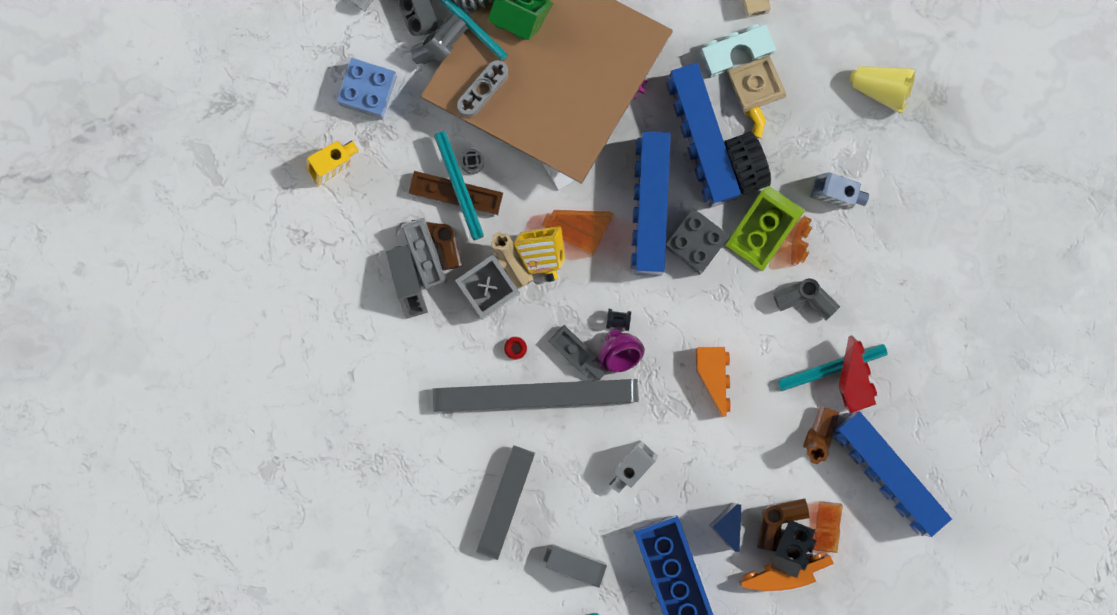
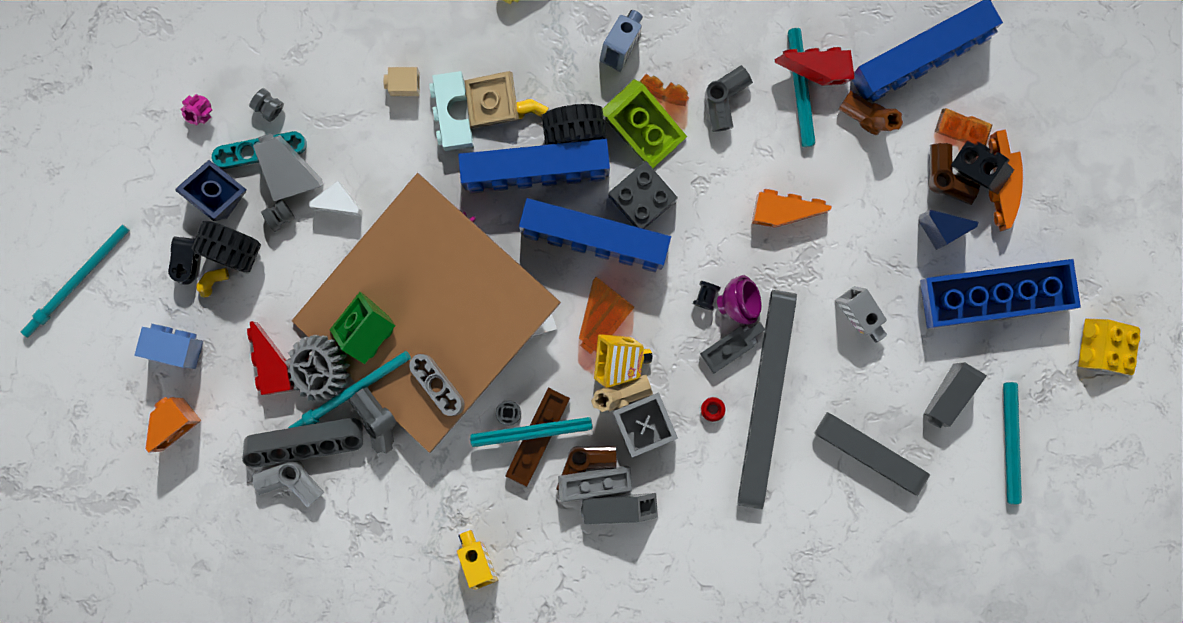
camera: 70 degrees left, 0 degrees up
medium blue brick [337,58,397,119] -> none

